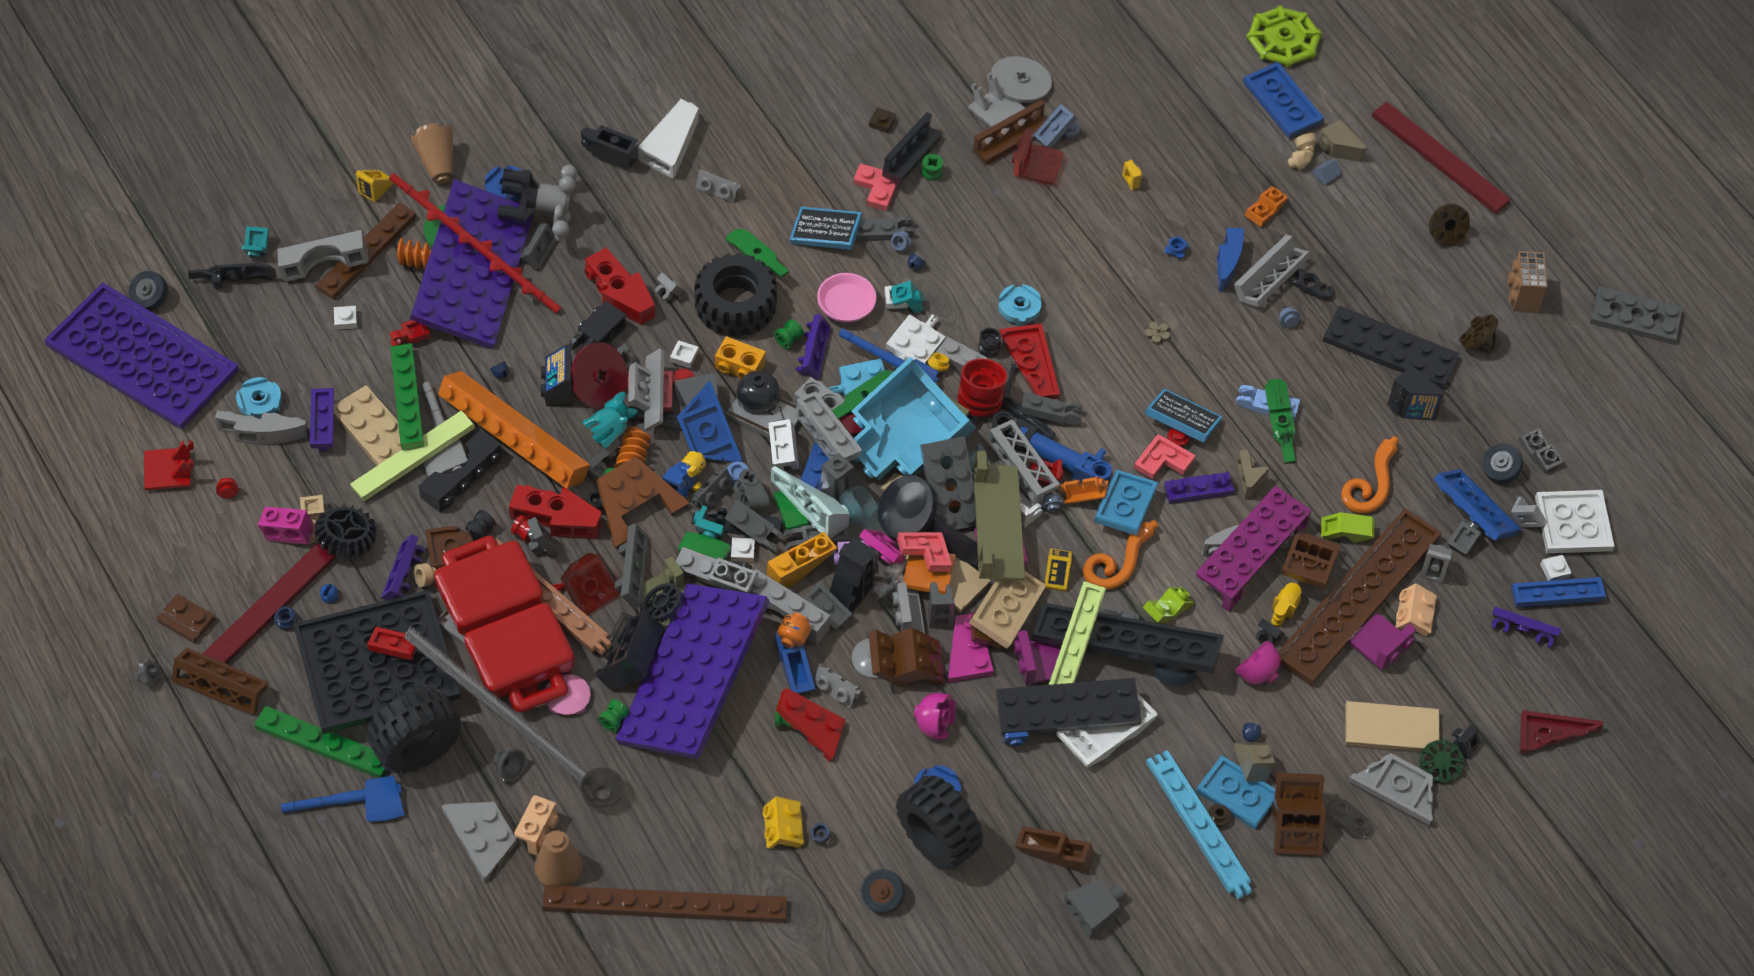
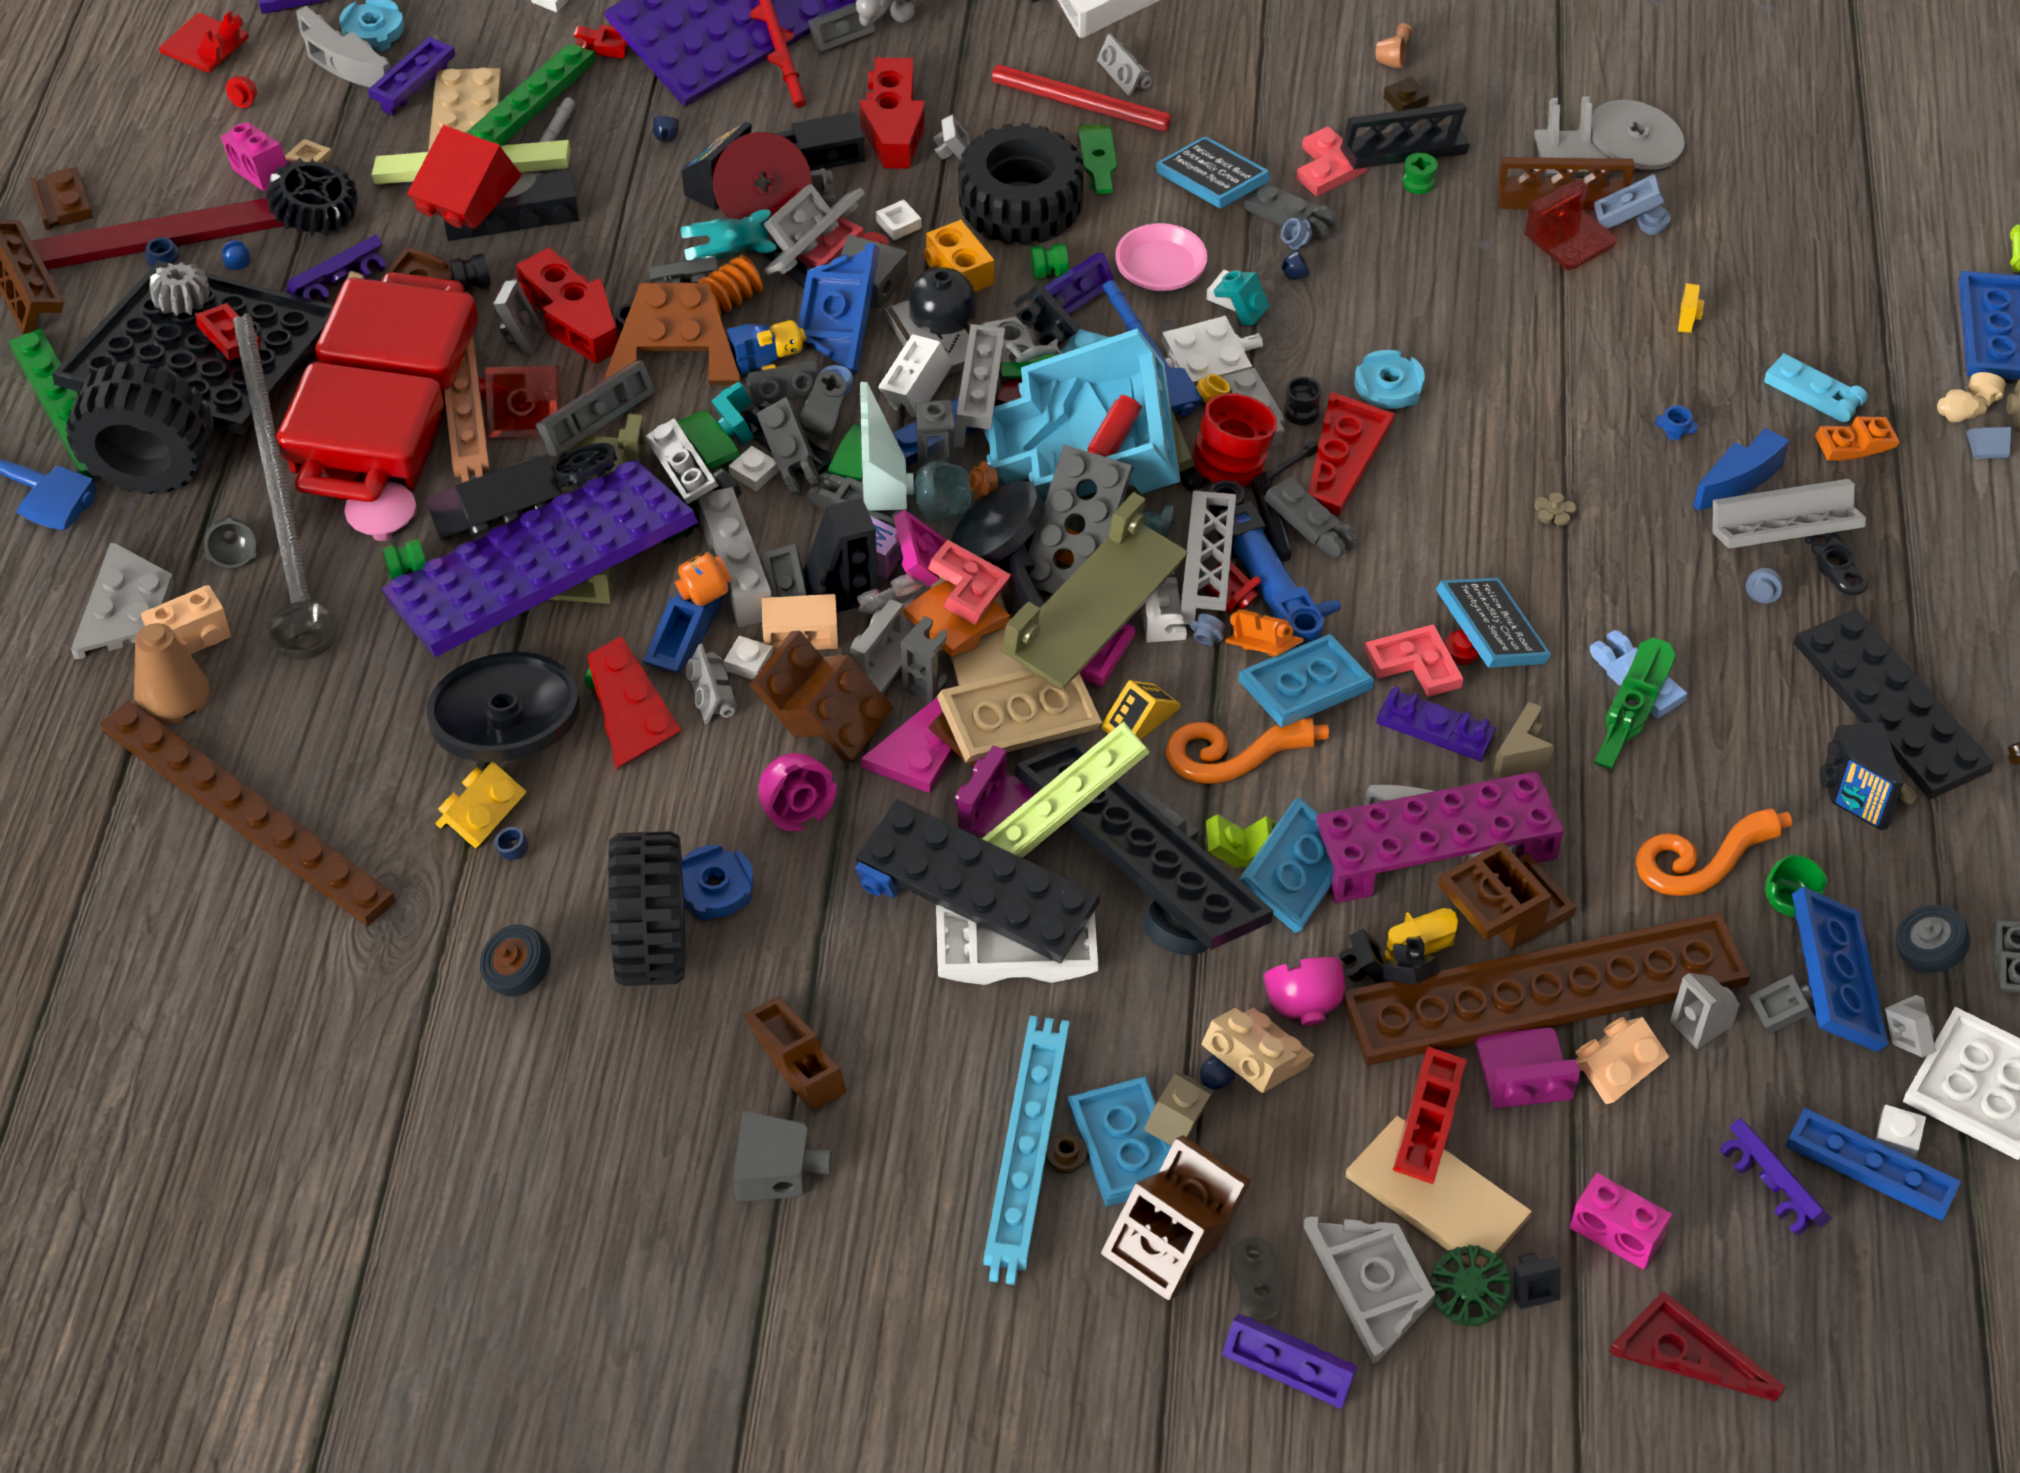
camera: 40 degrees right, 5 degrees down
orange brick [438,371,590,489] -> none
light orange slope [766,532,837,588] -> none
lime slope [1321,512,1374,543] -> none
none -> light grey gear [149,261,210,316]
none -> red slope [407,124,522,229]
none -> black dish [427,652,580,762]
none -> white plate [723,636,773,680]
none -> light nougat hinge [762,594,838,652]
none -> dark orange plate [968,461,998,500]
none -> red axle [992,64,1171,132]
none -> light grey piece [1006,339,1068,363]
none -> black hips [1013,283,1080,346]
none -> red piece [1087,394,1142,457]
none -> tan plate [1201,1007,1314,1093]
none -> dark purple plate [1222,1313,1358,1409]
none -> dark azure tile [1239,797,1333,933]
none -> nougat bar [1376,23,1413,68]
none -> black tile [1382,937,1440,984]
none -> red slope [1393,1046,1467,1185]
none -> dark pink brick [1570,1172,1672,1270]
none -> medium azure plate [1764,353,1868,422]
none -> green hair [1765,854,1827,918]

